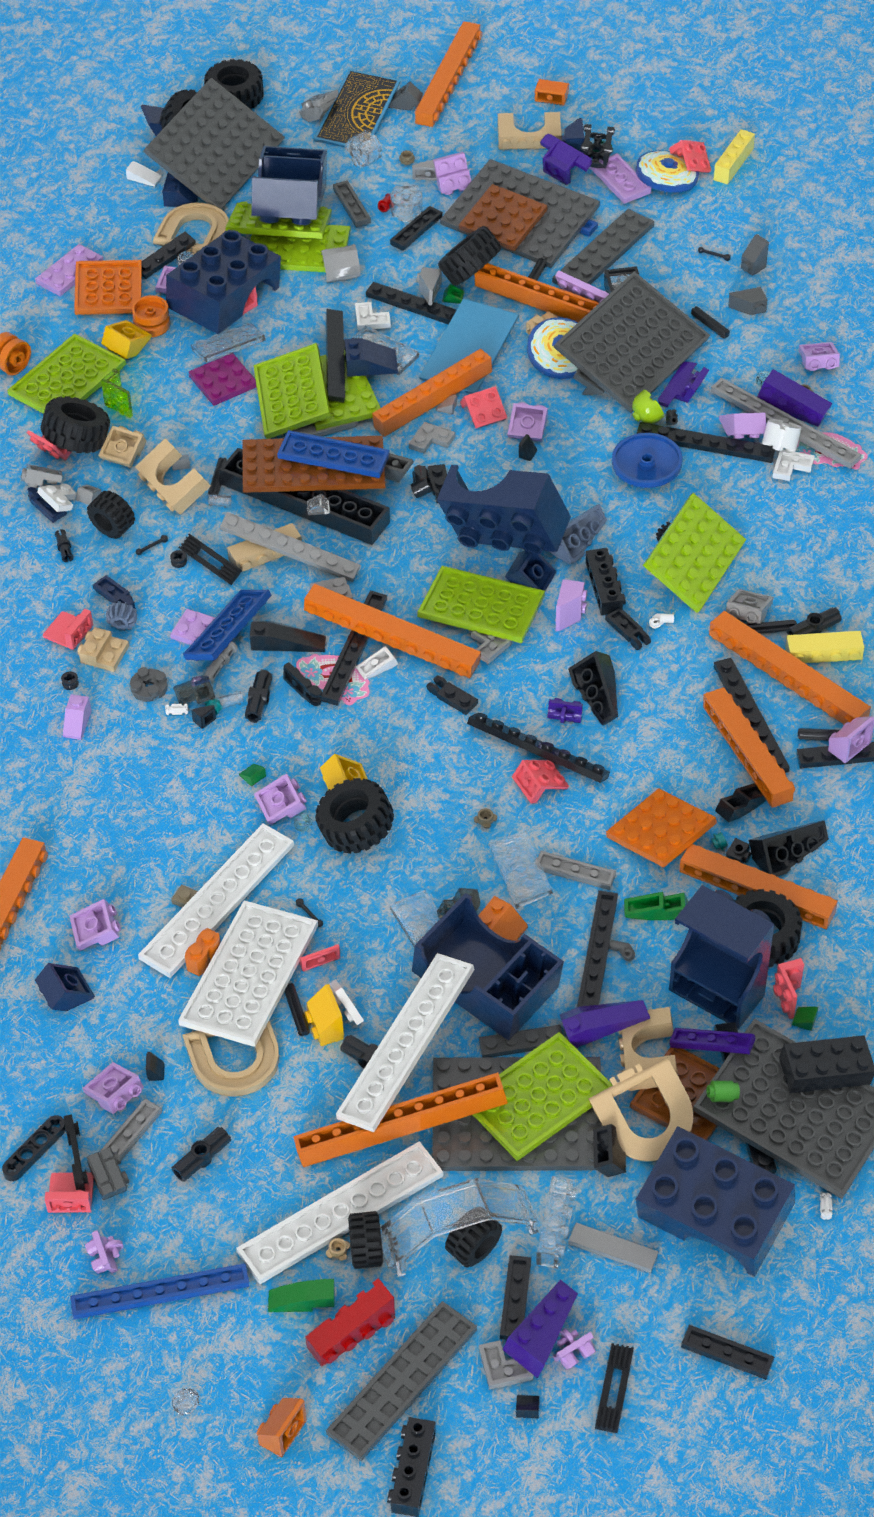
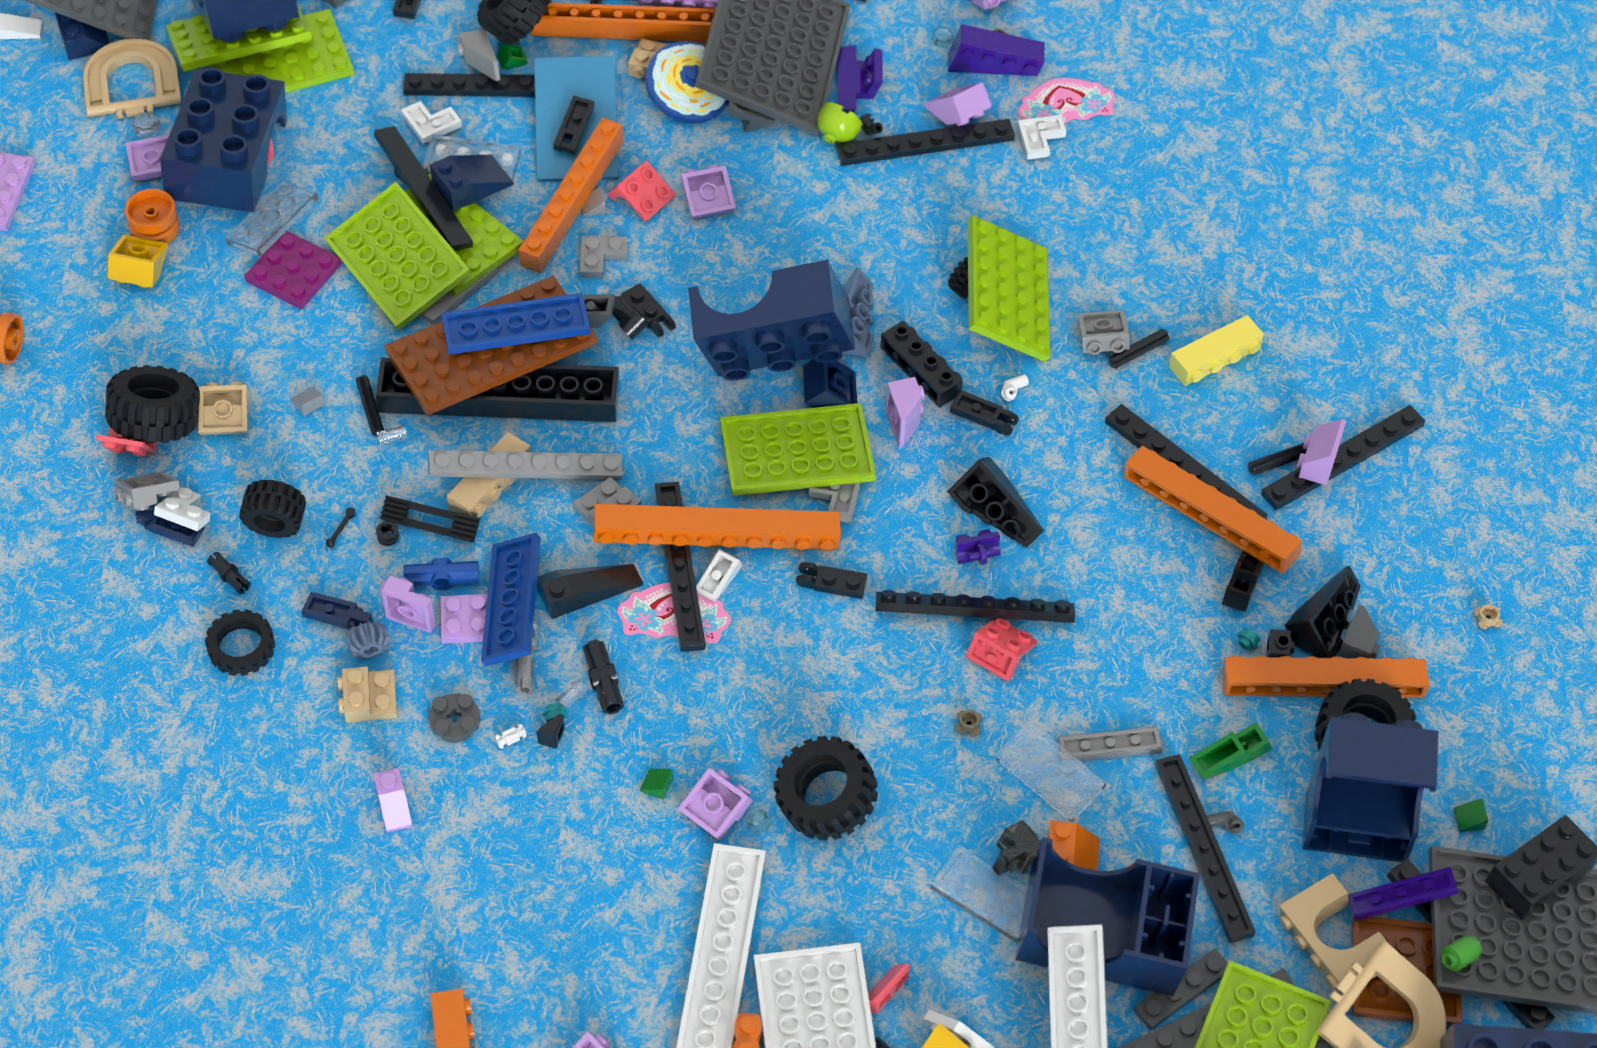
camera: 30 degrees left, 5 degrees up
lime plate [7,333,126,414] -> none
coral bracket [43,609,93,650] -> none
black bush [61,671,79,690] -> none
orange plate [74,260,142,315] -> none
light grey slope [76,485,102,505] -> none
clear neon green bracket [101,368,133,418] -> none
tan arch [135,438,211,515] -> none
black plate [142,232,196,279] -> none
dark tan plate [171,884,198,908] -> none
clear smoke brick [174,675,216,705] -> none
black hinge [283,662,322,706] -> none
black hinge [296,898,323,927] -> none
clear slope [307,494,330,515] -> none
yellow slope [320,753,368,790] -> none
light grey slope [321,244,360,283] -> none
black slope [519,434,537,461] -> none
dark purple wedge [559,1000,650,1048] -> none
orange plate [606,788,717,868] -> none
blue dish [612,433,682,488] -> none
orange brick [709,610,871,725] -> none
light grey plate [711,378,861,469] -> none
white brick [762,419,801,452] -> none
coral bracket [773,958,804,1019] -> none
black piece [787,607,842,635] -> none
none -> black tyre [205,610,275,676]
none -> lavender plate [380,576,436,634]
none -> blue piece [403,557,479,590]
none -> black plate [553,95,595,155]
none -> dark grey slope [1339,604,1381,659]

